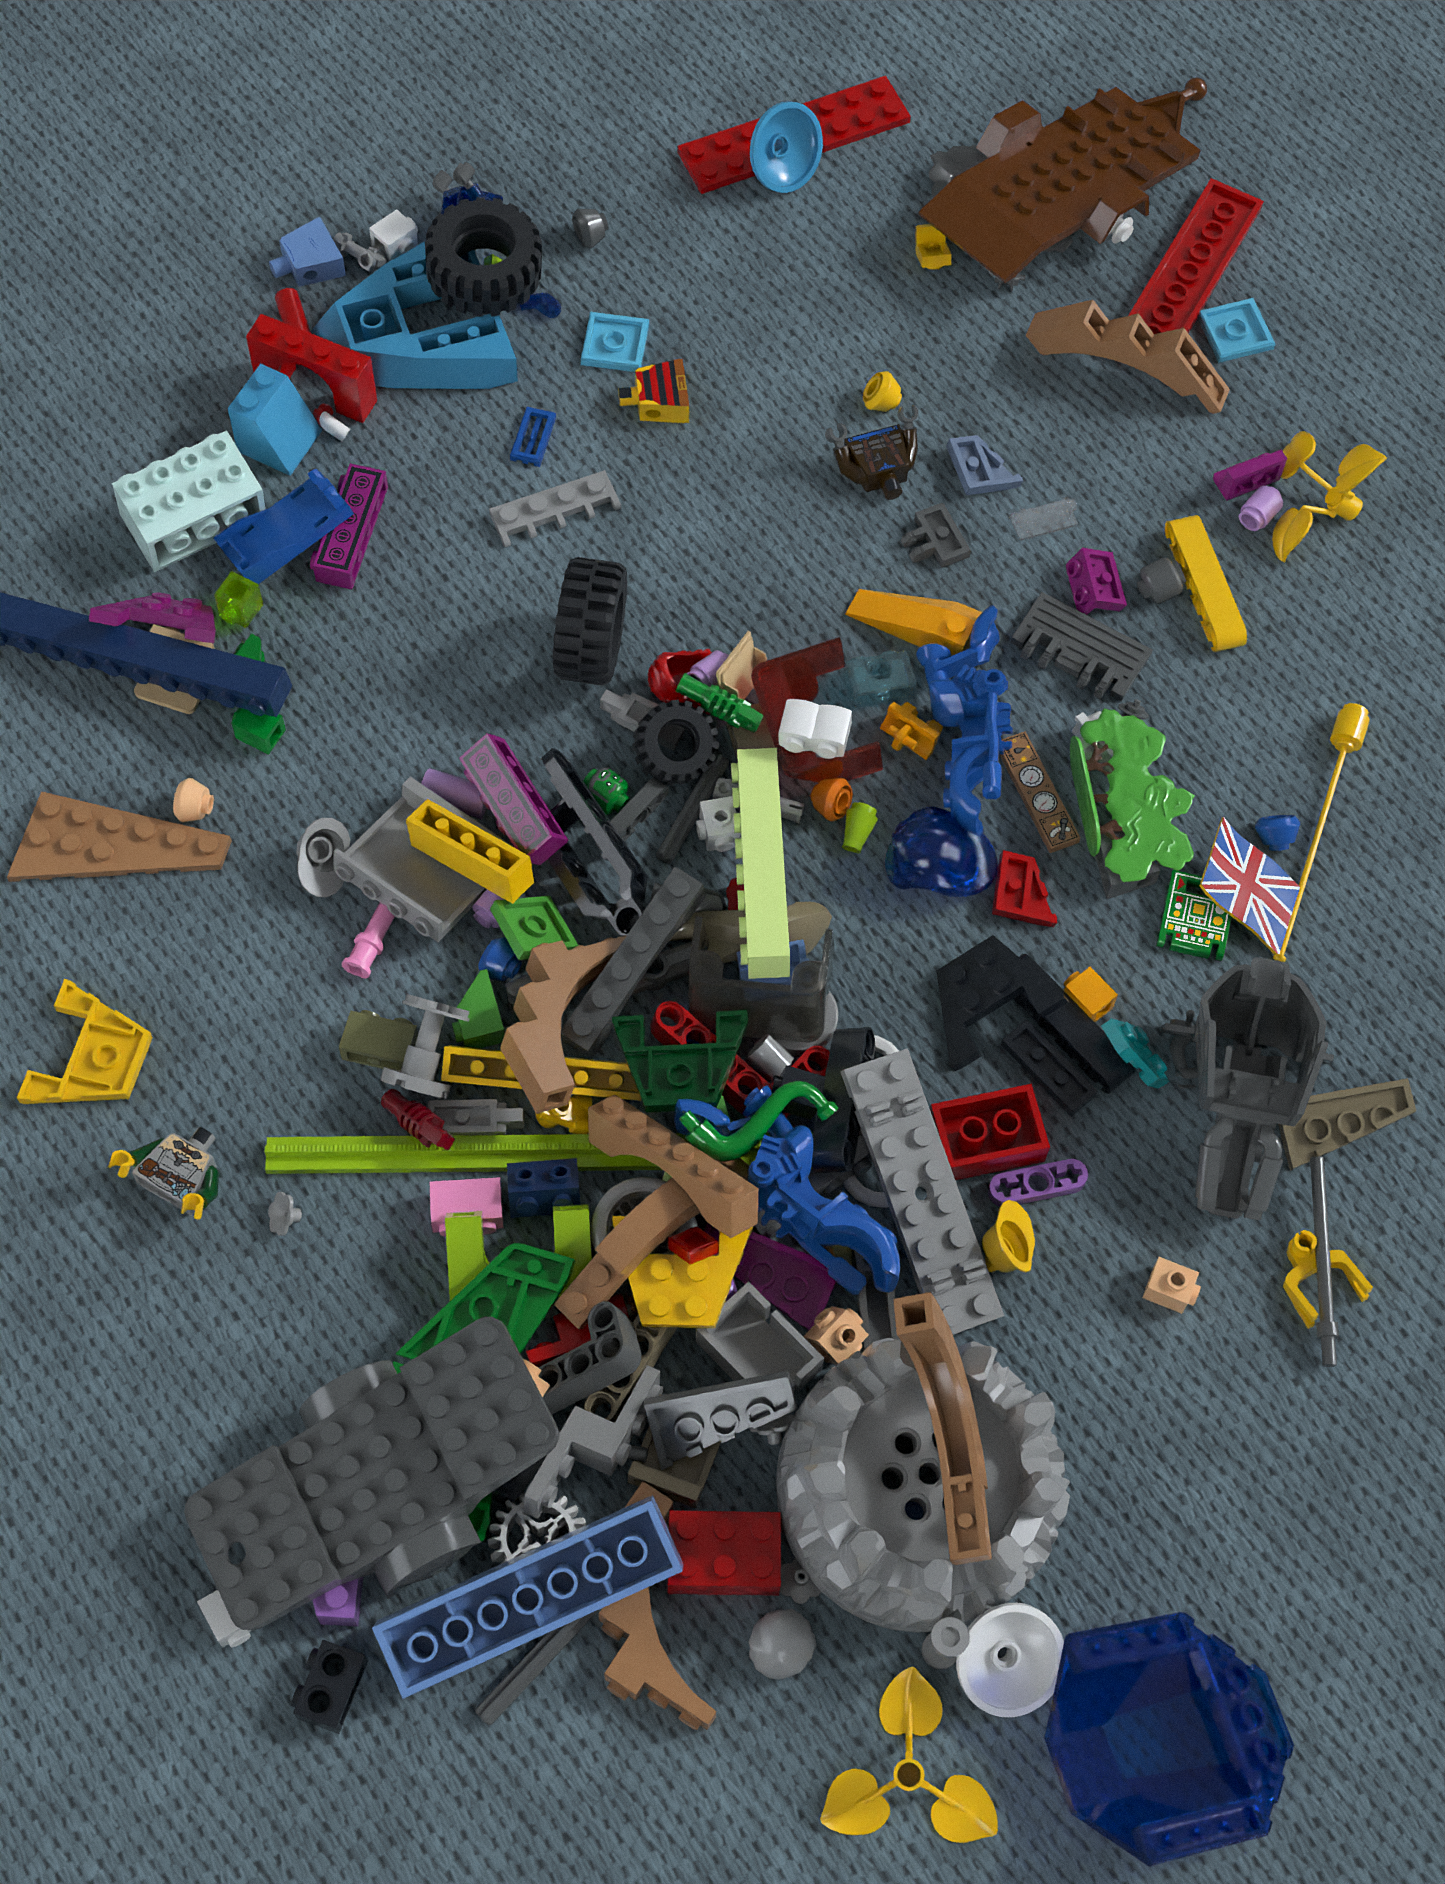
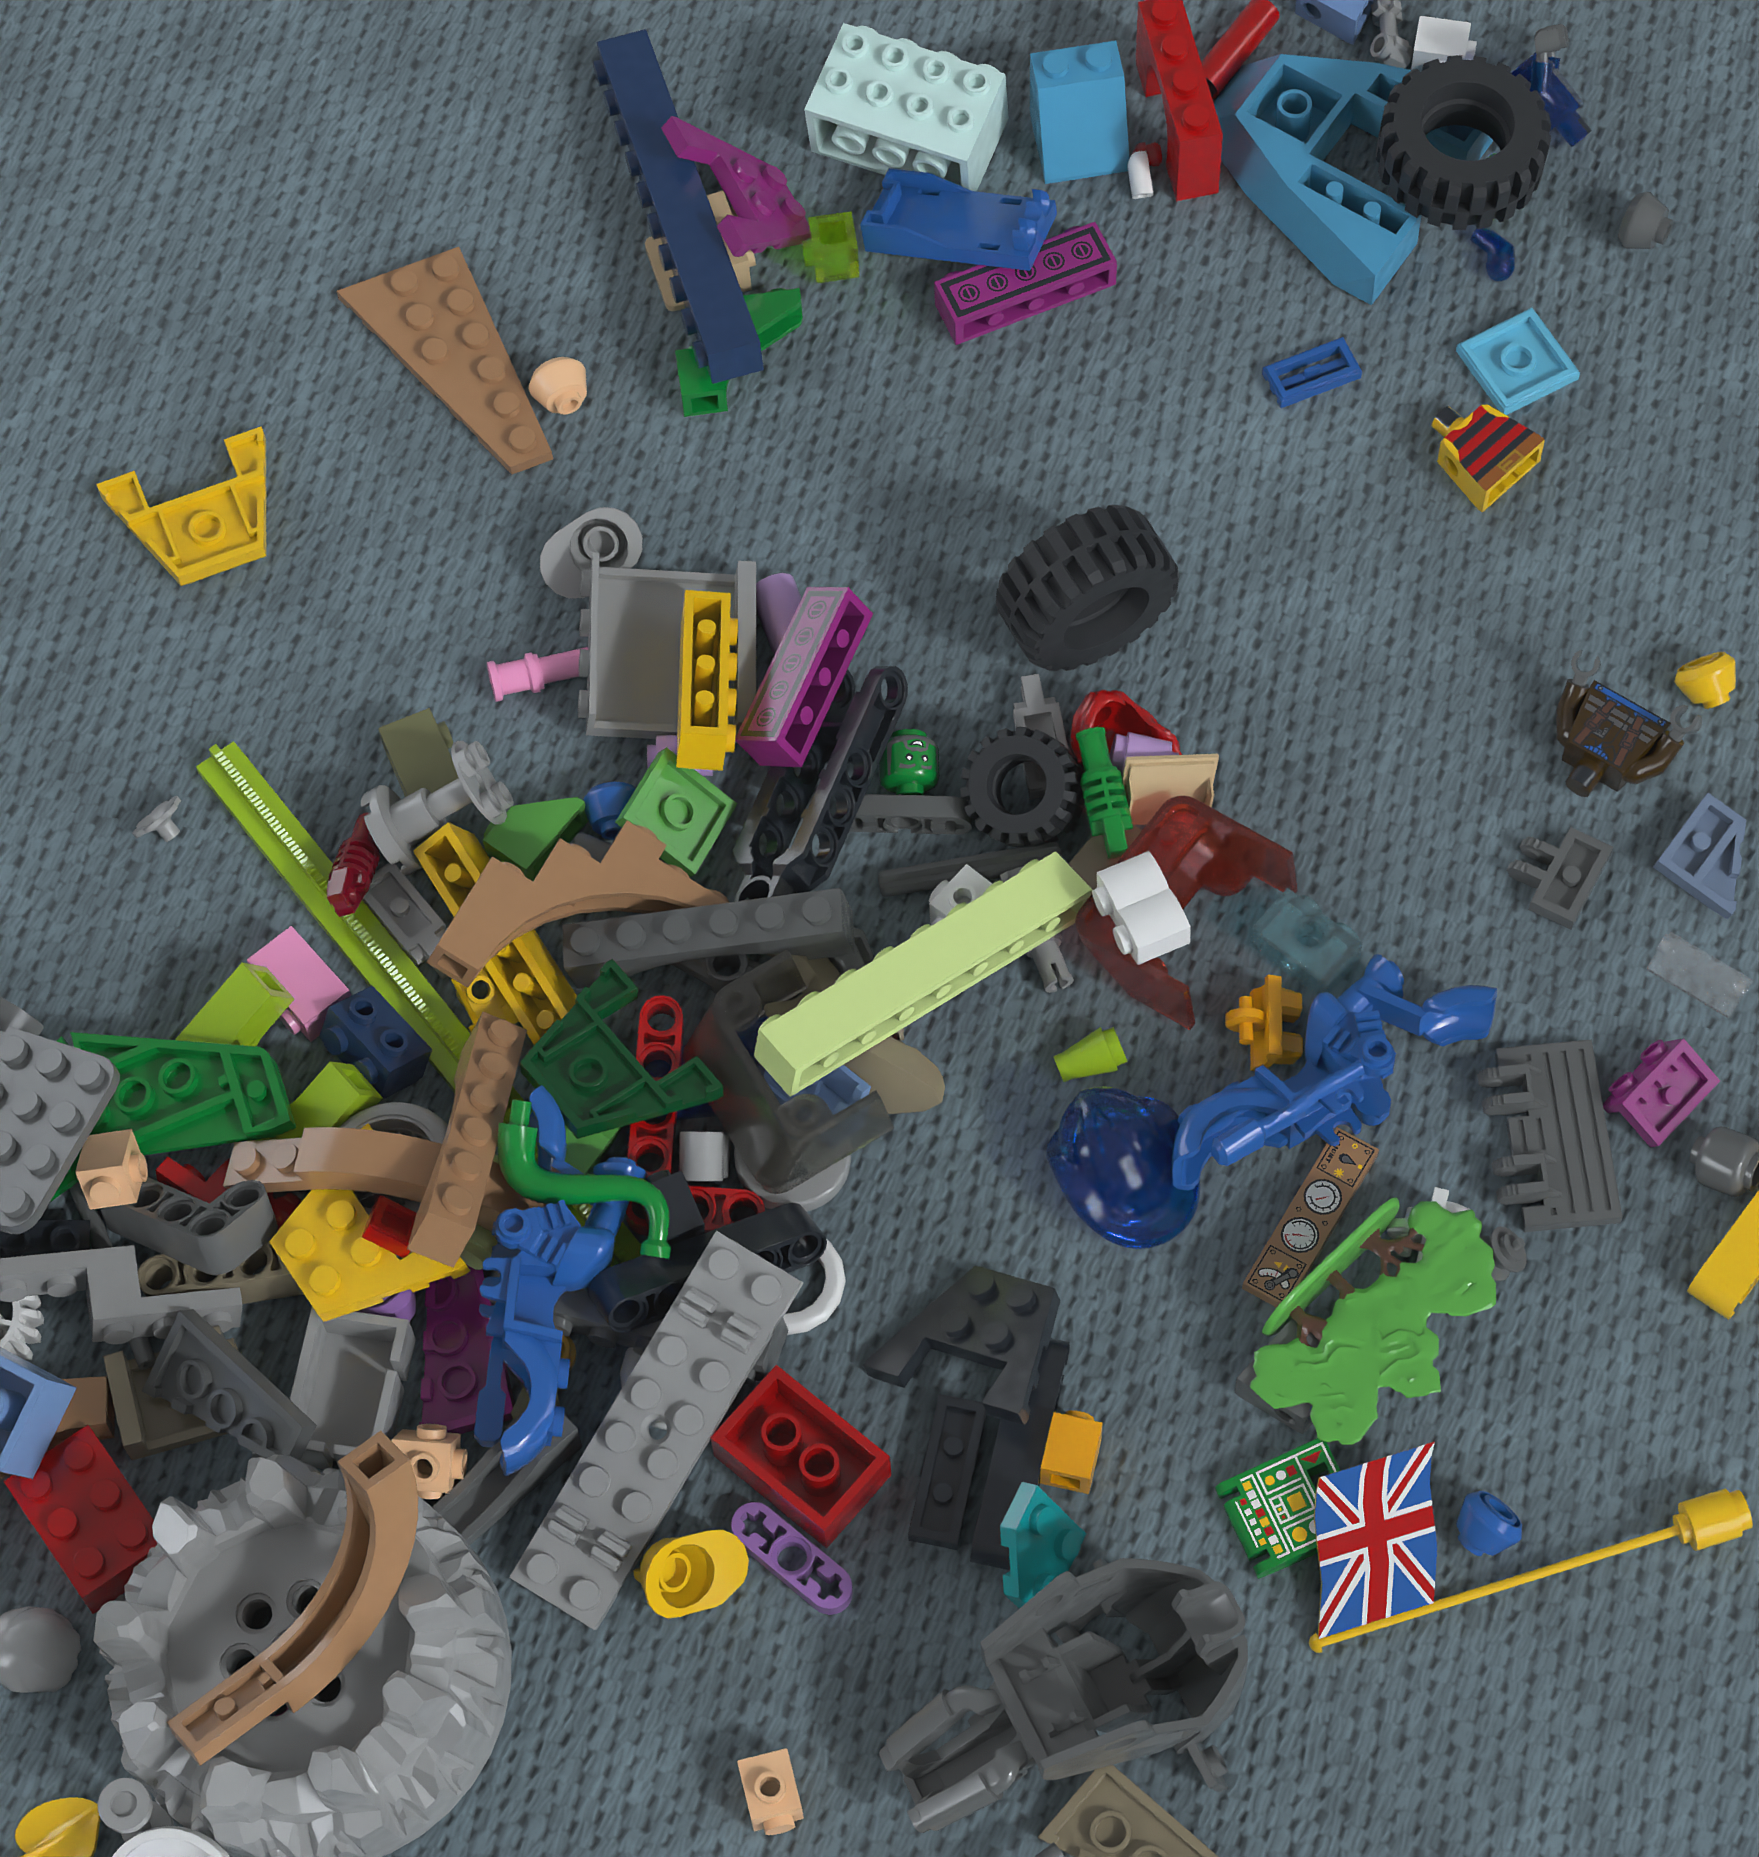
camera: 60 degrees right, 0 degrees up
torso [108,1127,219,1220] -> none
light grey hinge [489,470,621,547] -> none
orange cone [810,778,853,822] -> none
light orange wedge [845,589,982,656] -> none
red wing [992,850,1057,928] -> none

